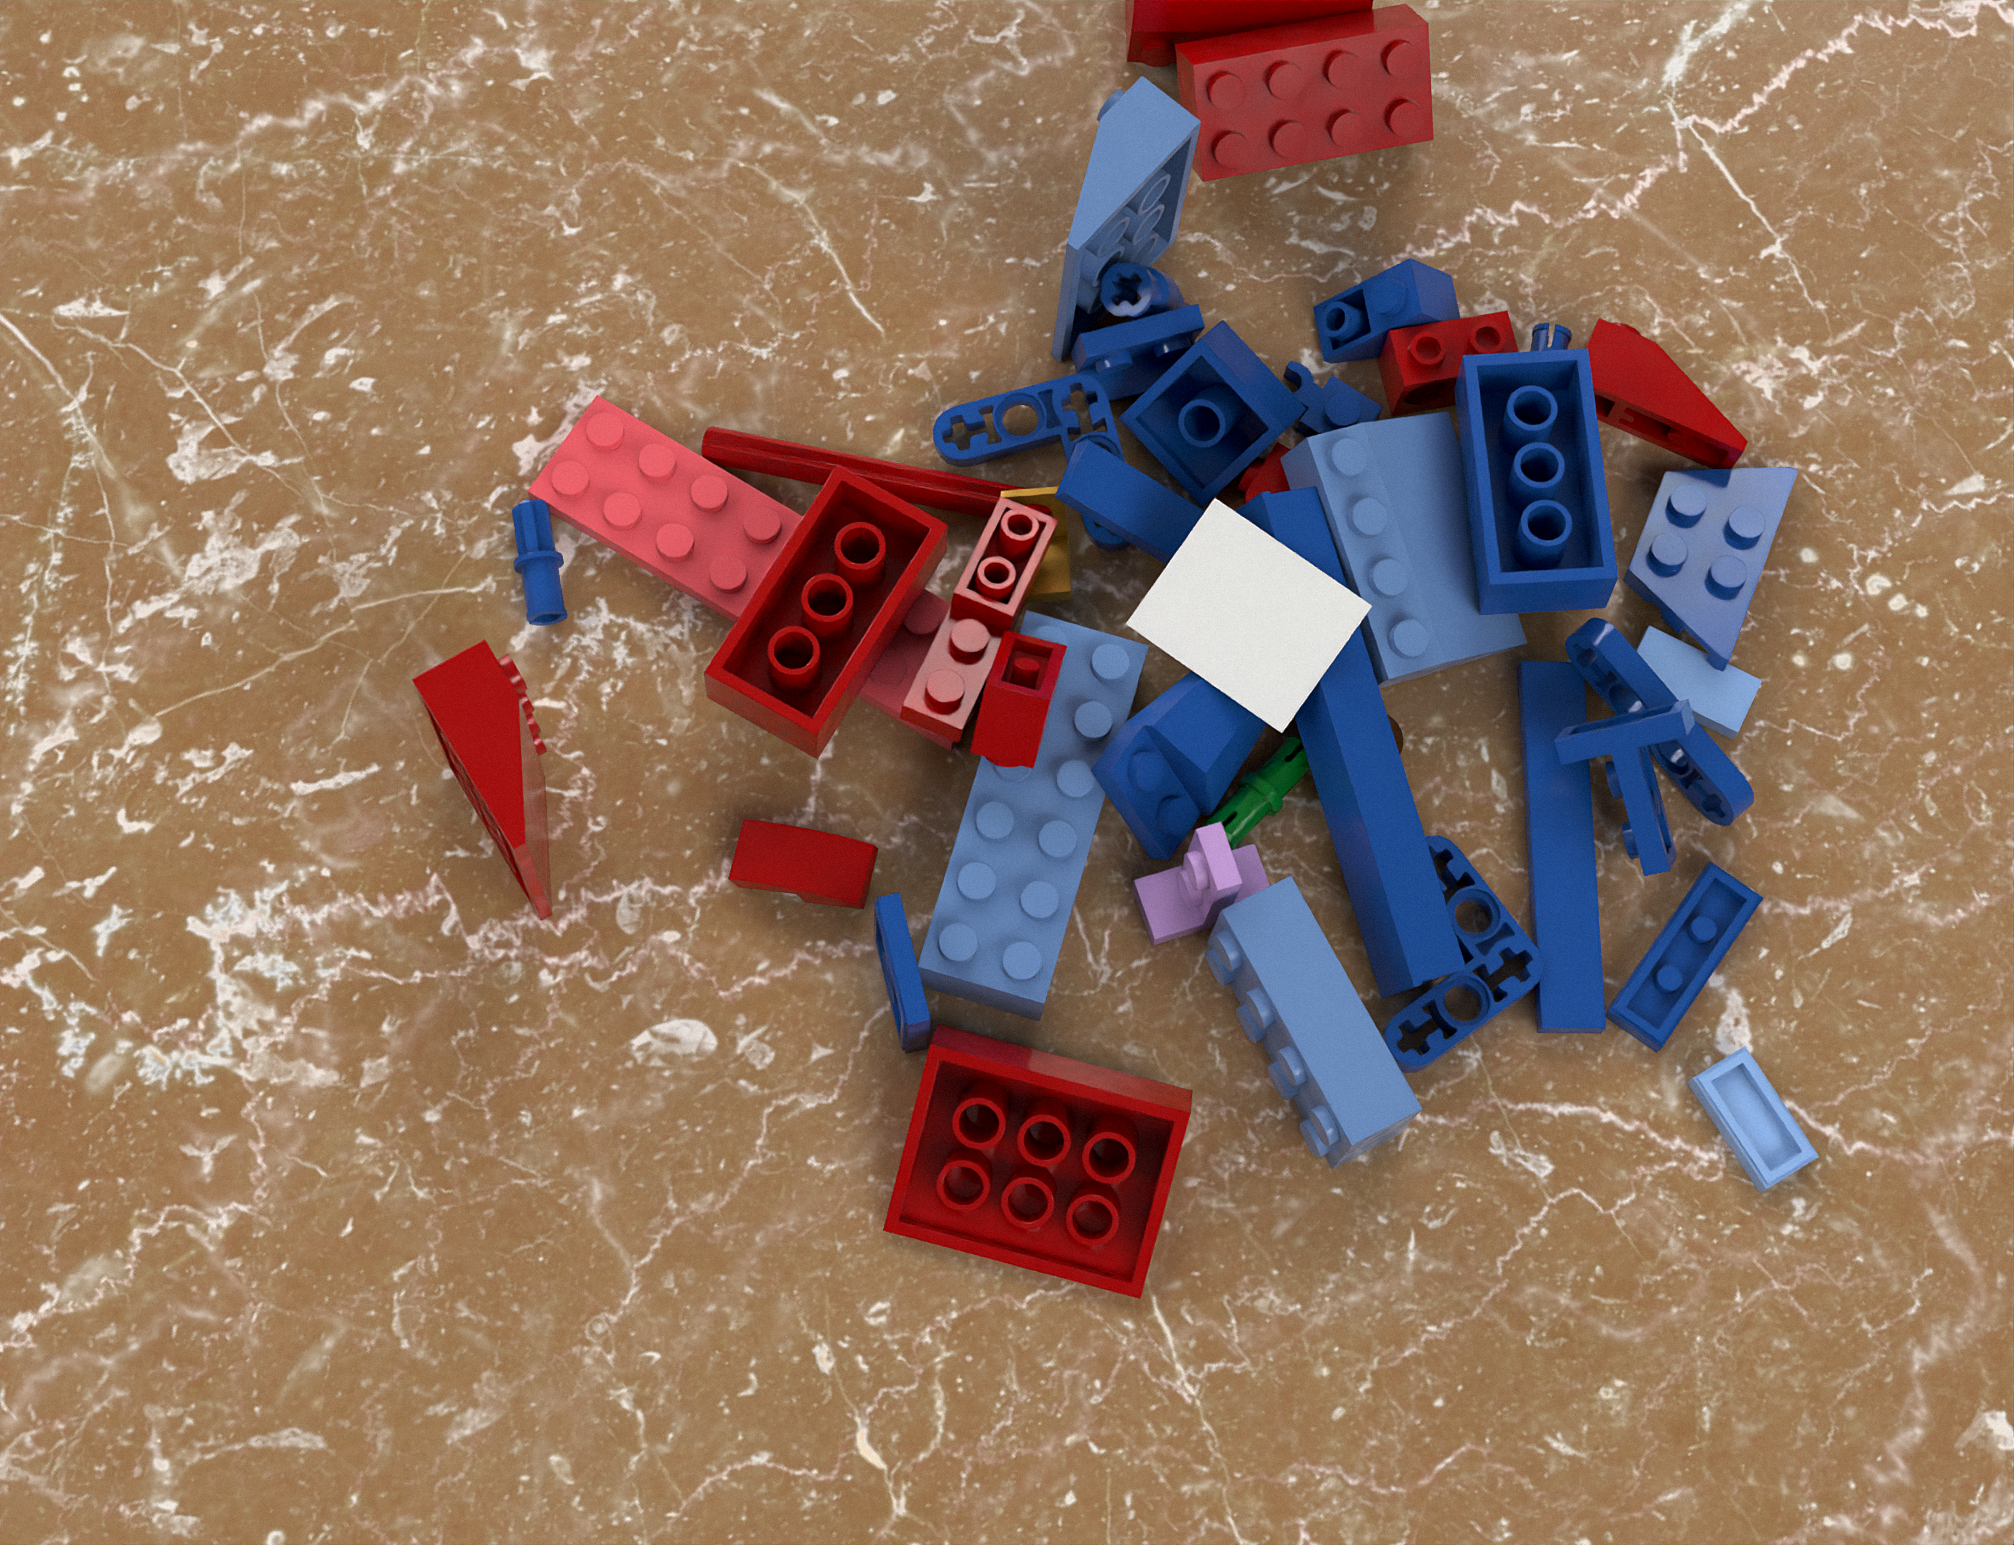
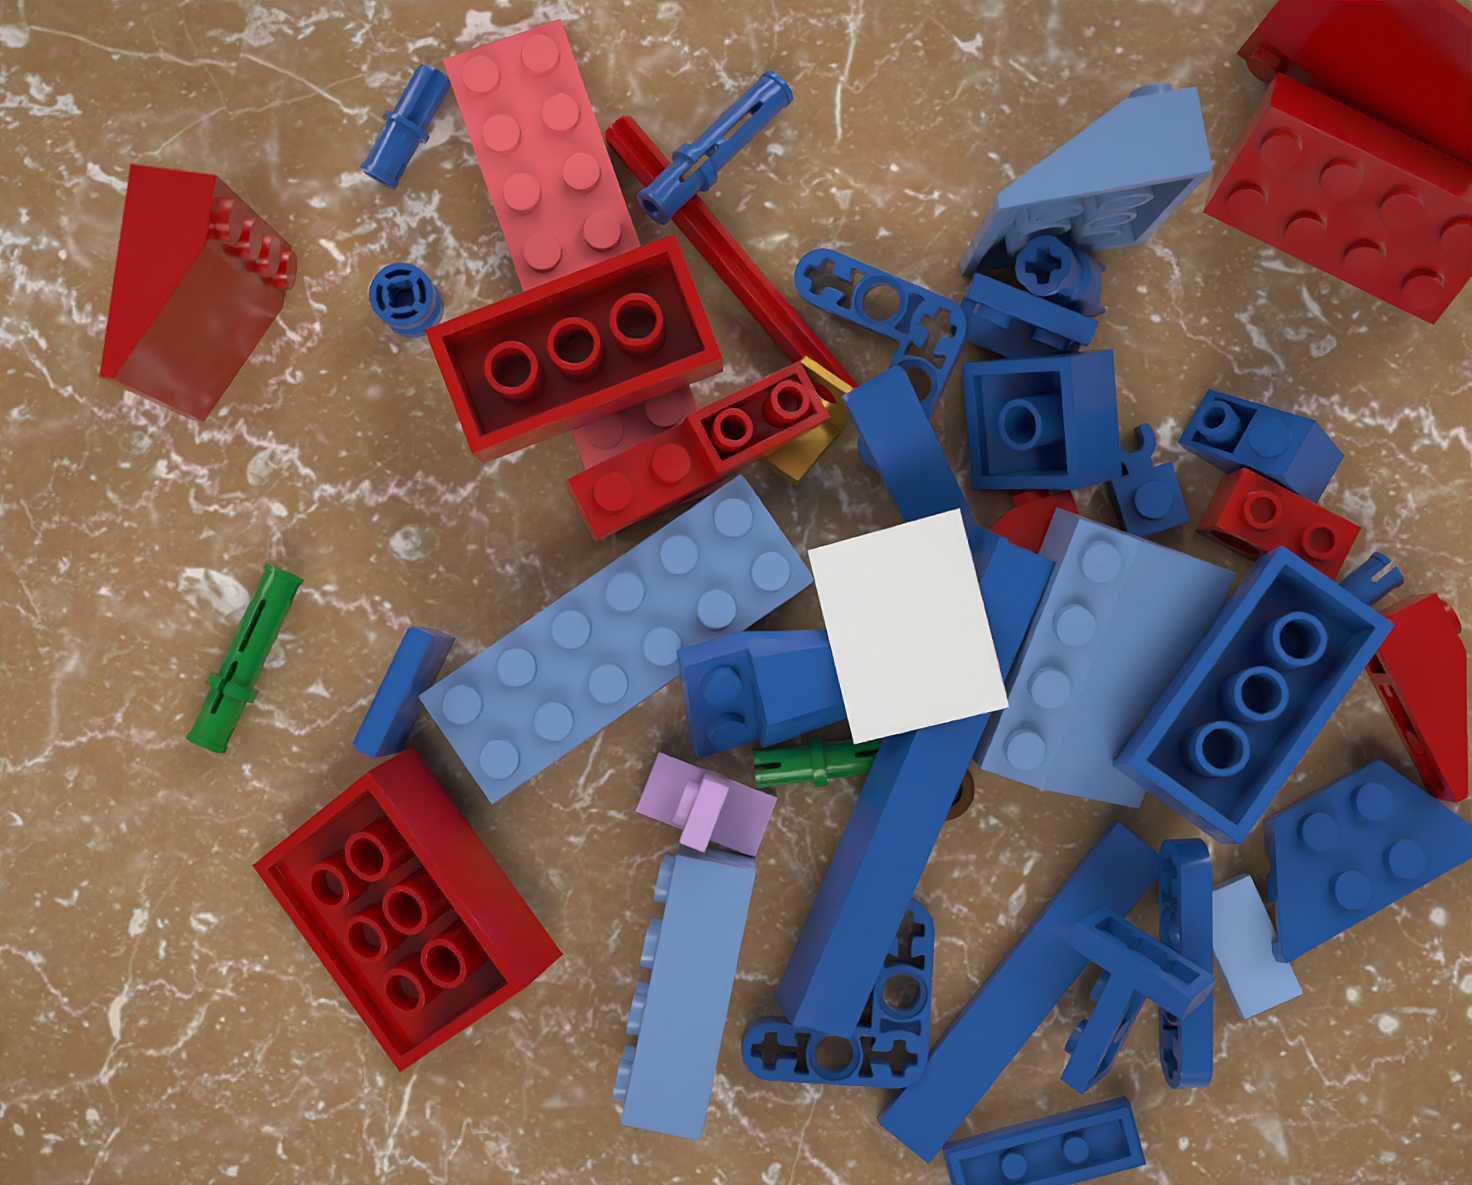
camera: 50 degrees right, 15 degrees up
red slope [728,819,878,910] -> none
red slope [970,630,1067,769] -> none
none -> green pin [186,563,304,754]
none -> blue wheel [369,263,444,338]
none -> blue pin [637,70,793,225]

